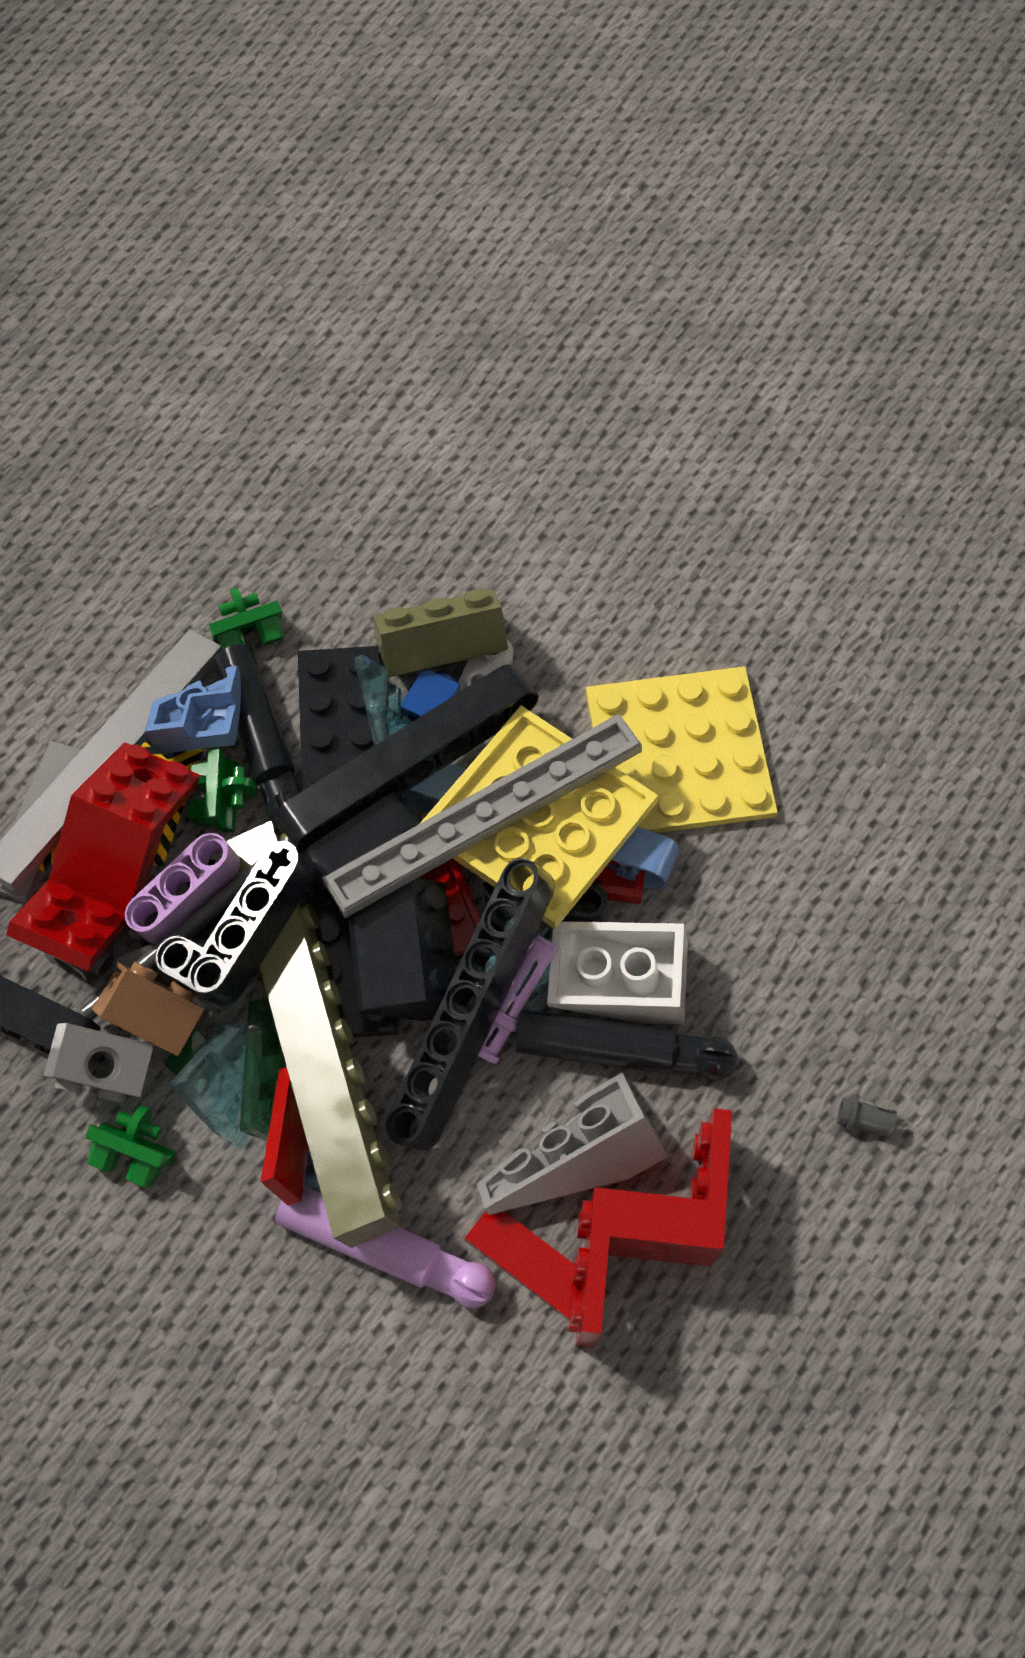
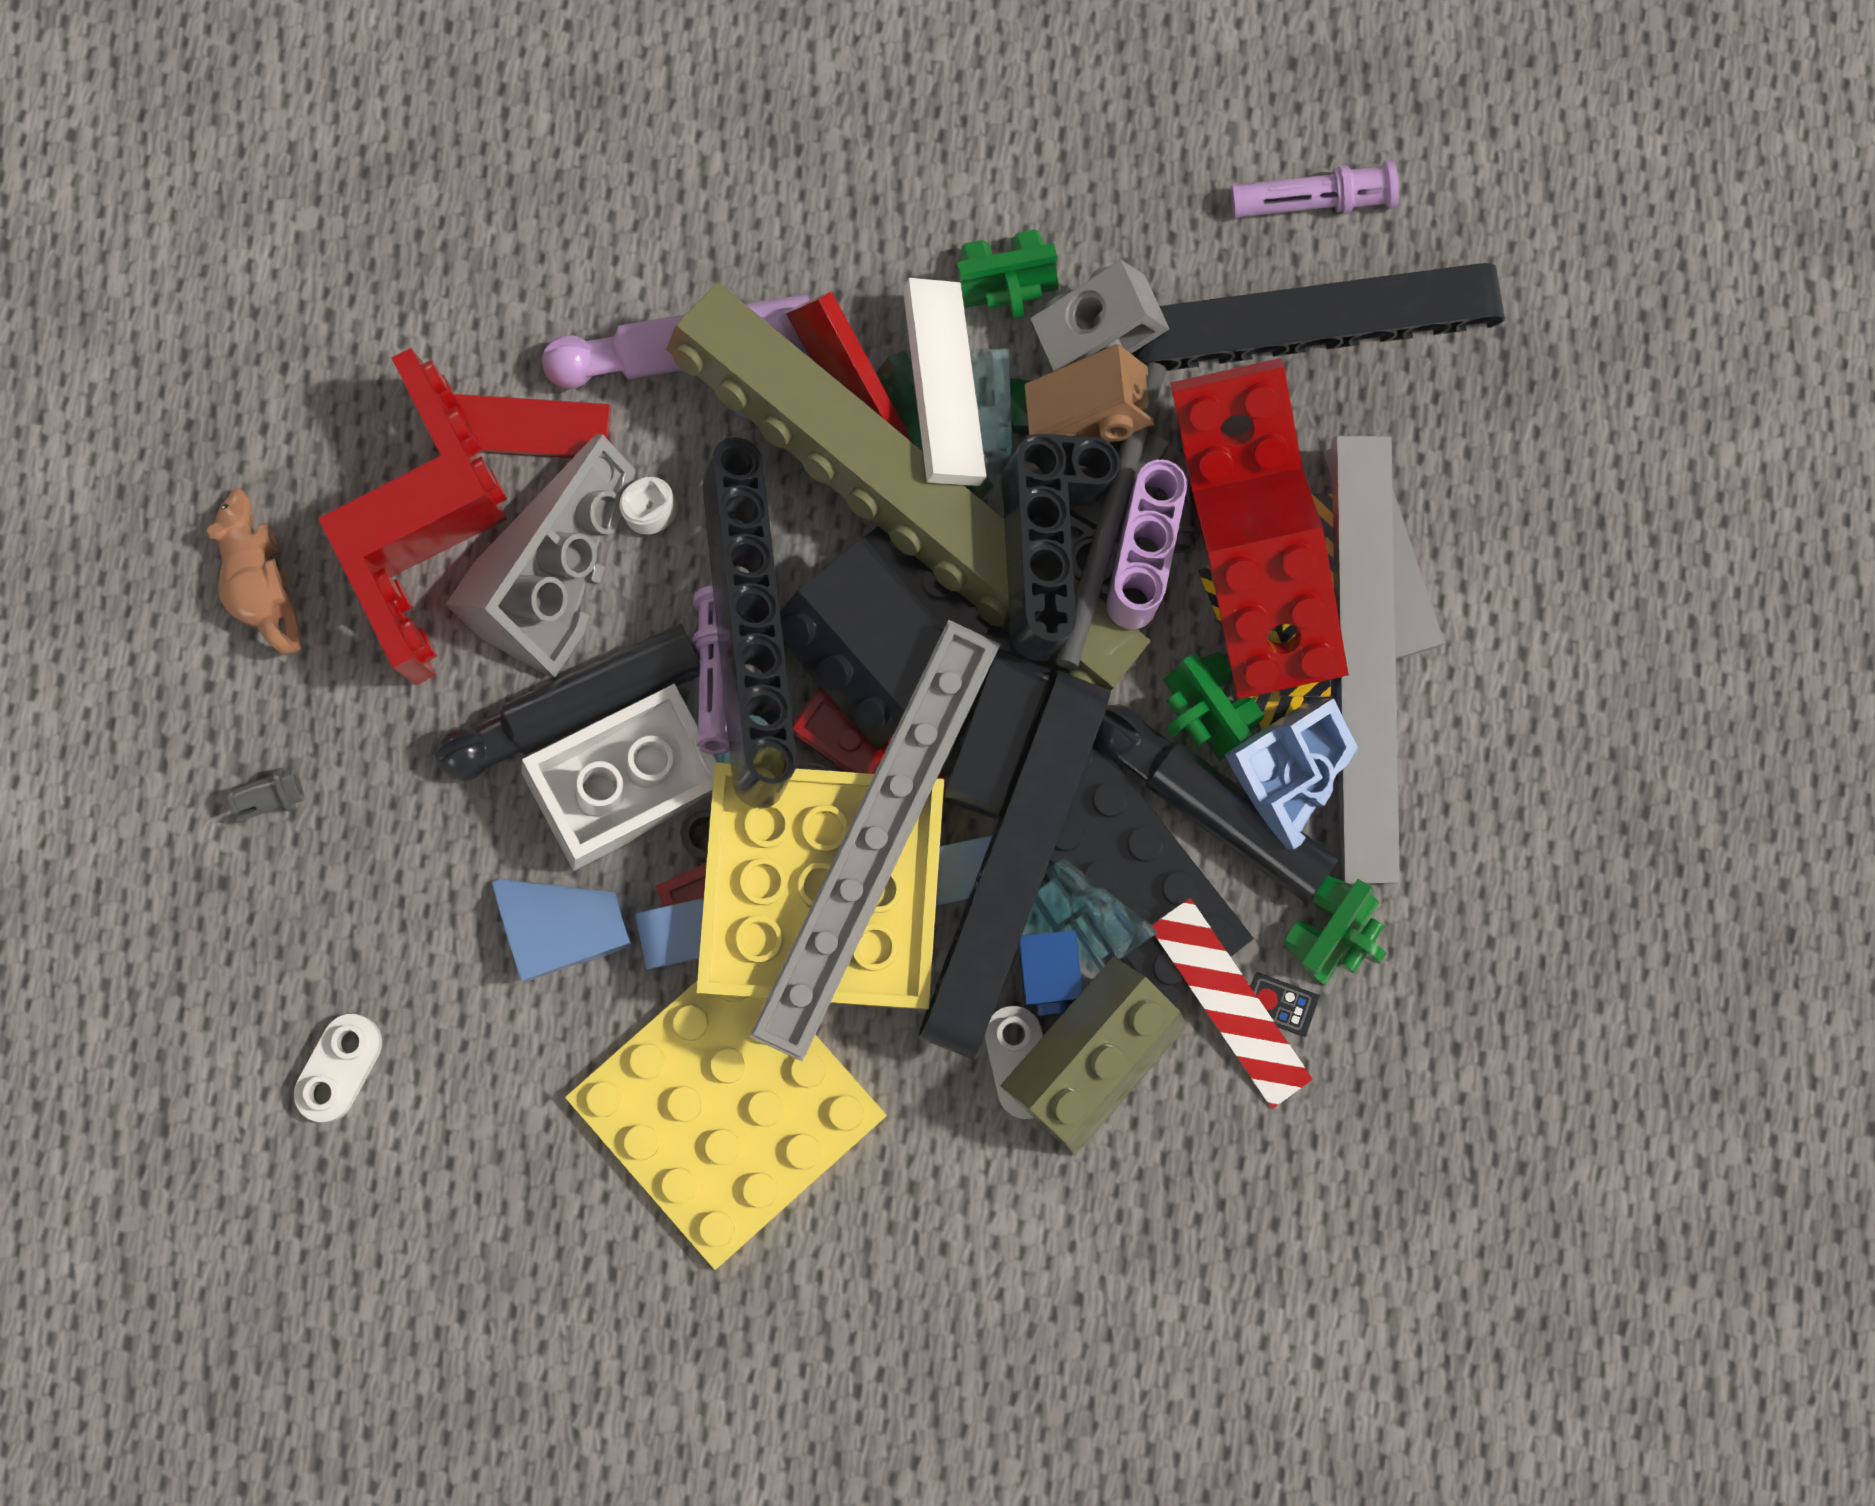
camera: 145 degrees right, 15 degrees up
none -> nougat animal [206,487,302,655]
none -> white plate [294,1014,382,1122]
none -> medium blue slope [492,879,634,982]
none -> white tile [619,477,678,534]
none -> white tile [903,278,987,486]
none -> sticker [1149,898,1313,1109]
none -> sticker [1251,972,1320,1038]

